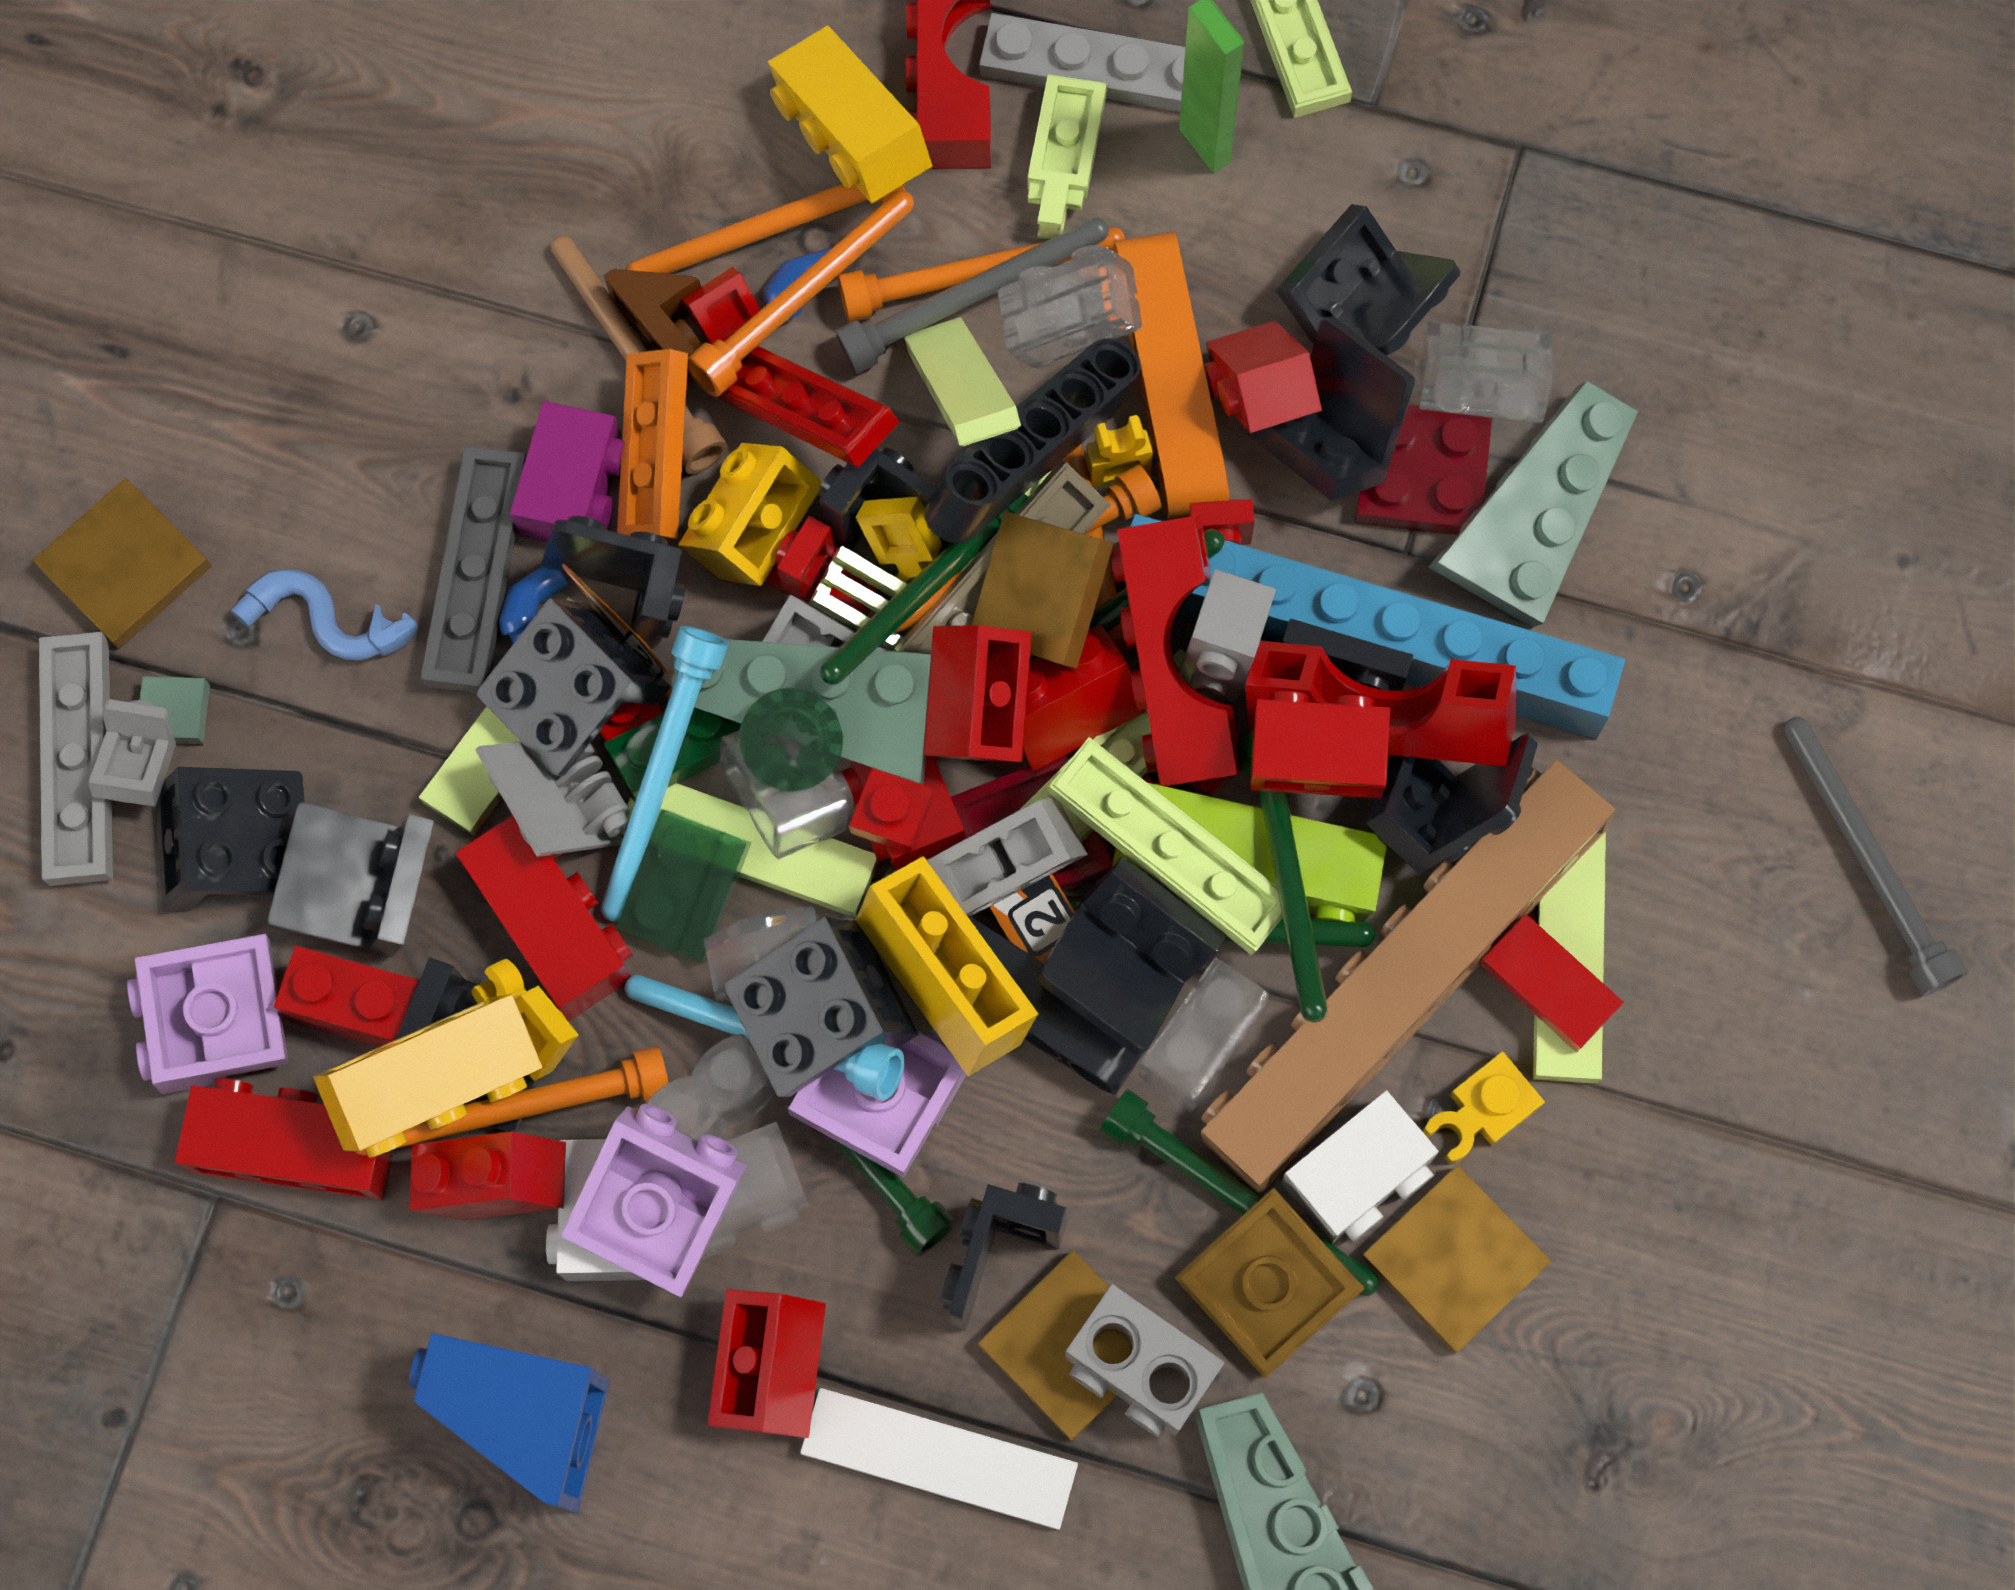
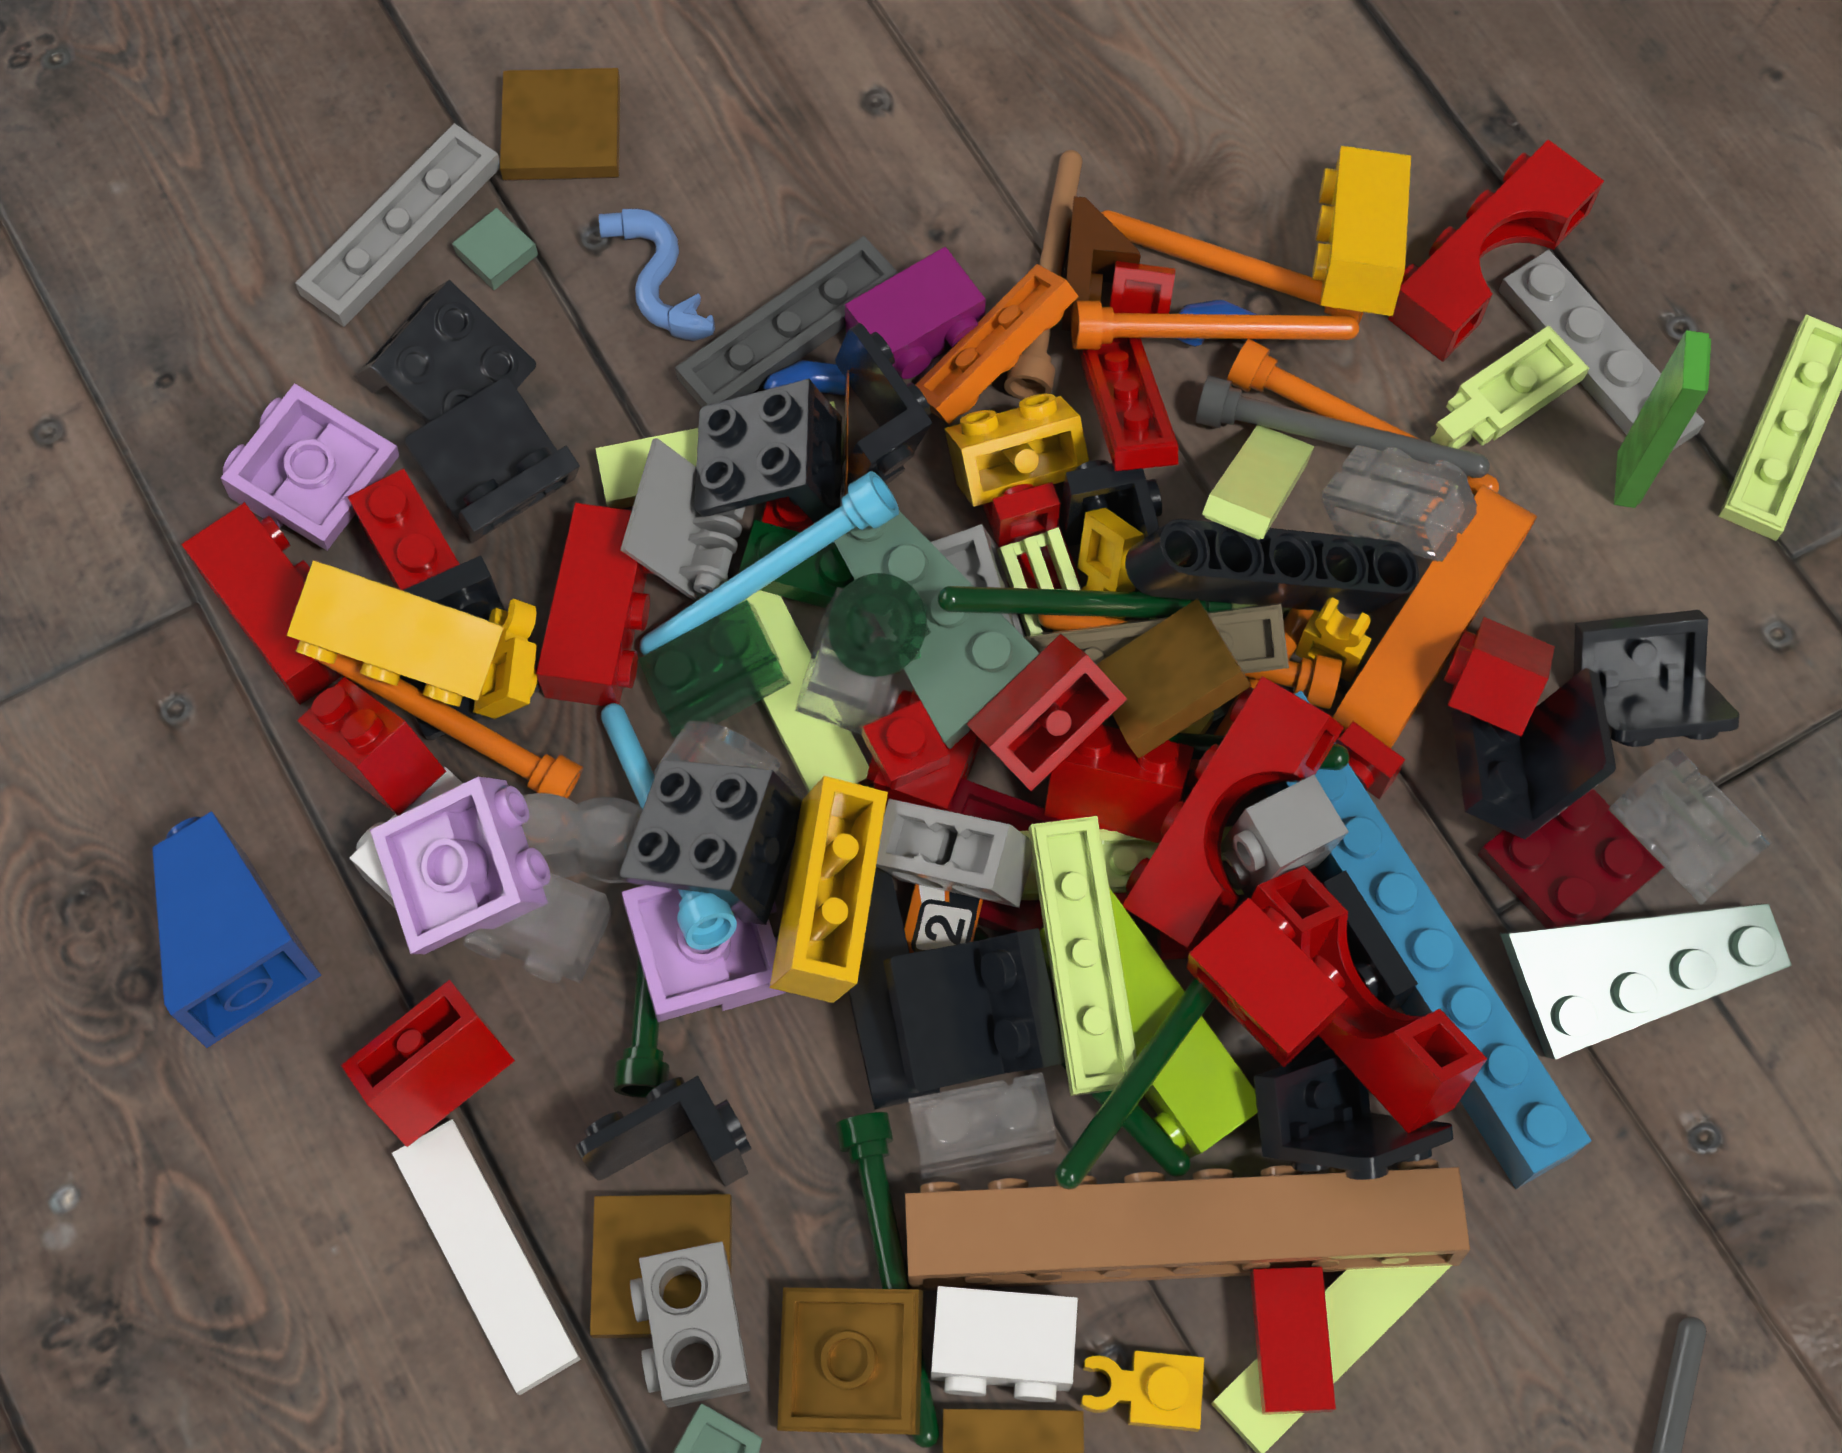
camera: 40 degrees right, 5 degrees down
light grey bracket [88,699,176,807] -> none

